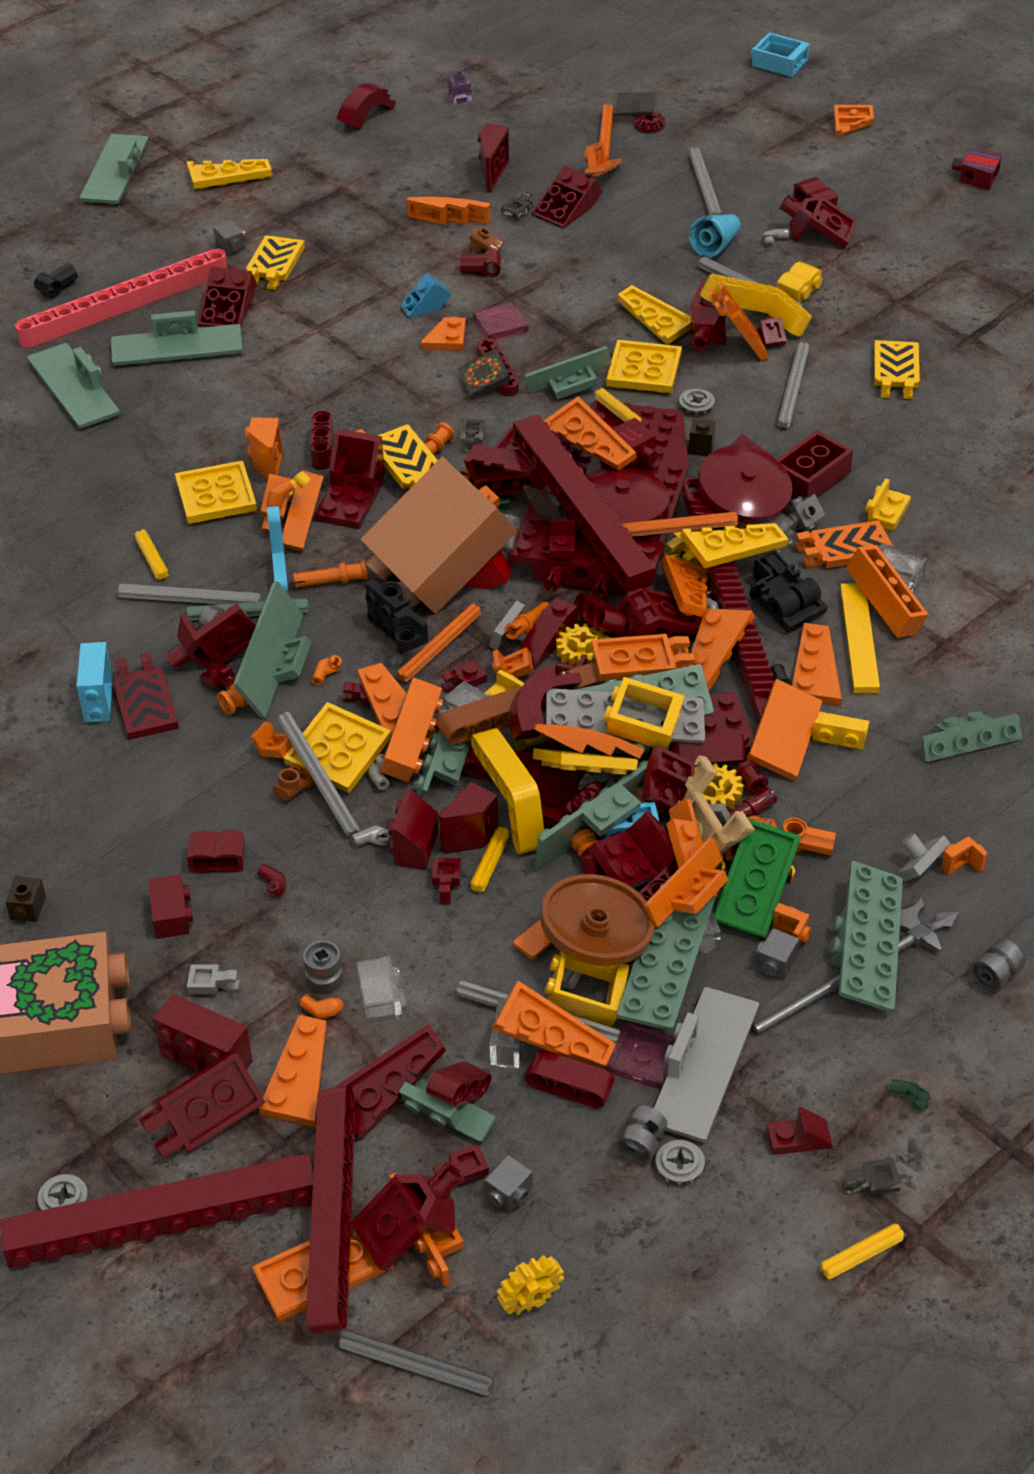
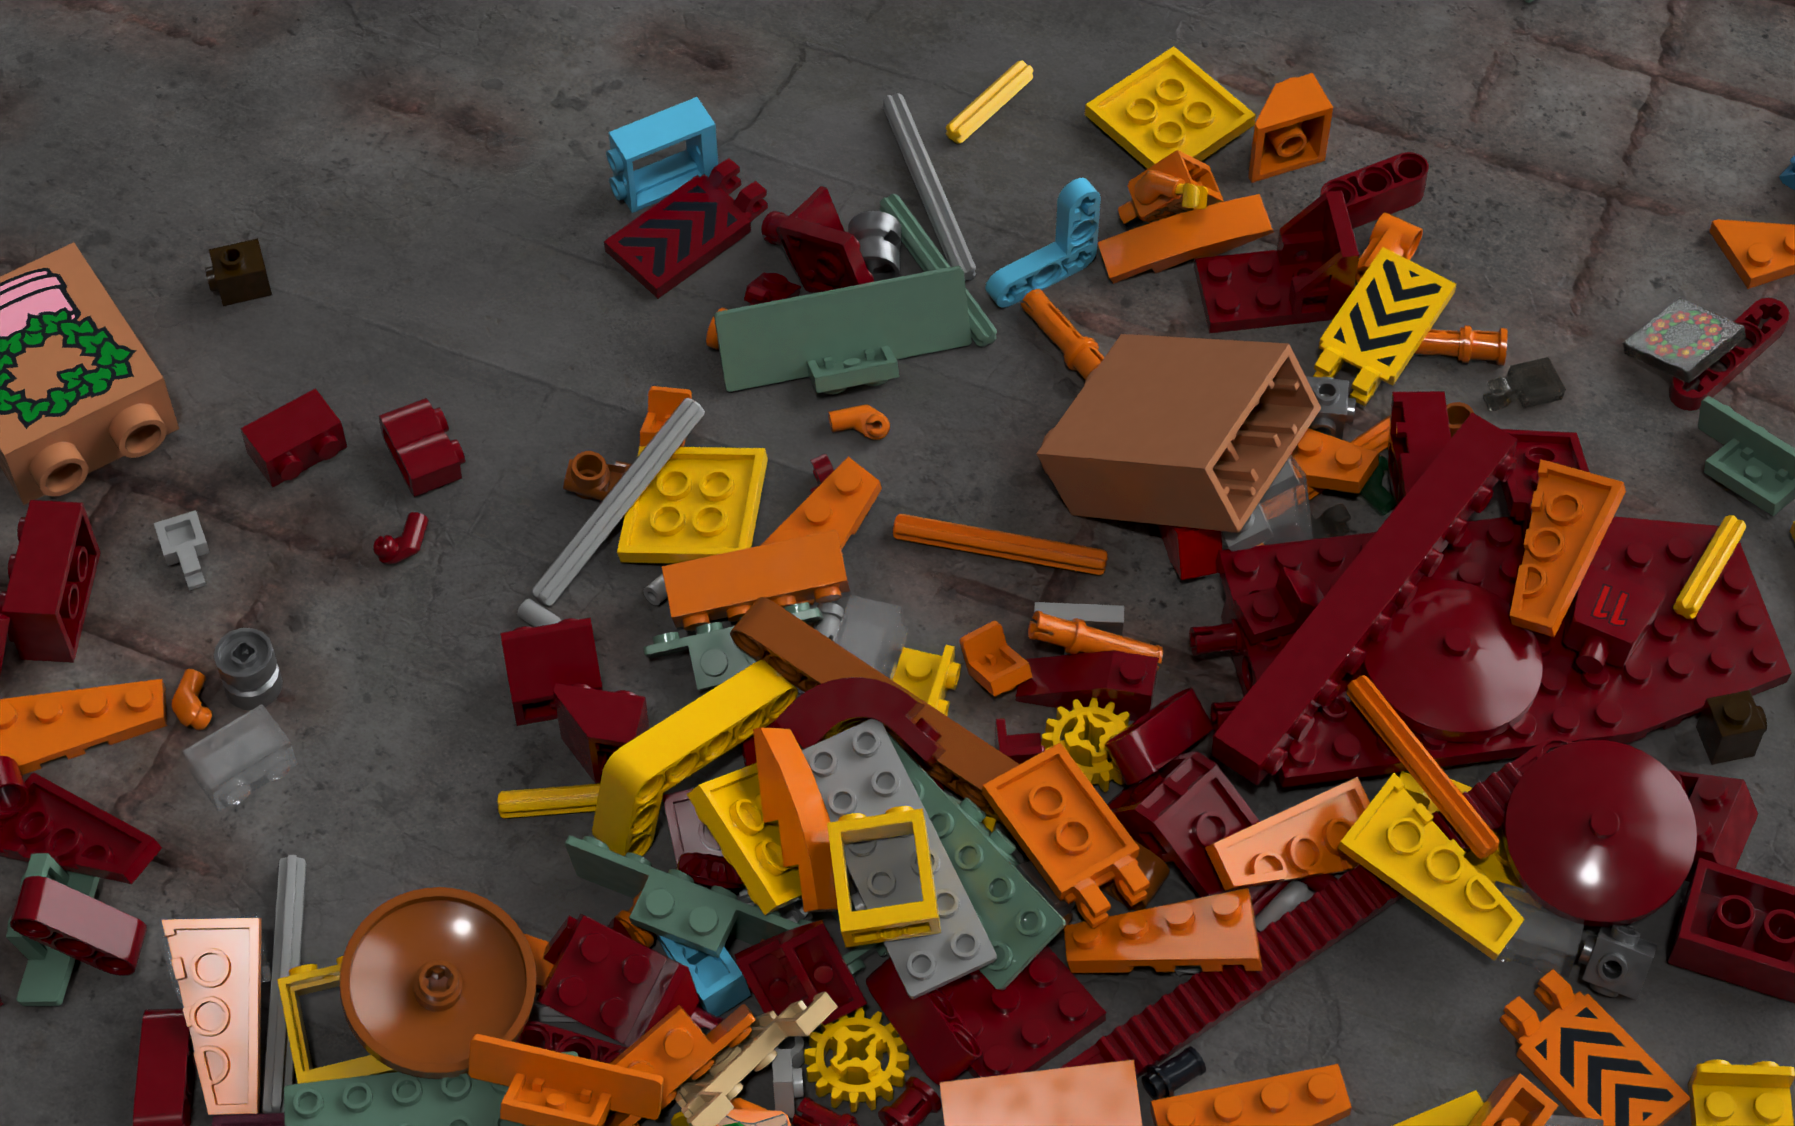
camera: 65 degrees right, 10 degrees up
black plate [365,578,429,654] -> none
dark red plate [432,858,461,904] -> none
dark red plate [441,660,487,692] -> none
clear smoke piece [523,484,576,528] -> none
black plate [749,549,828,633] -> none

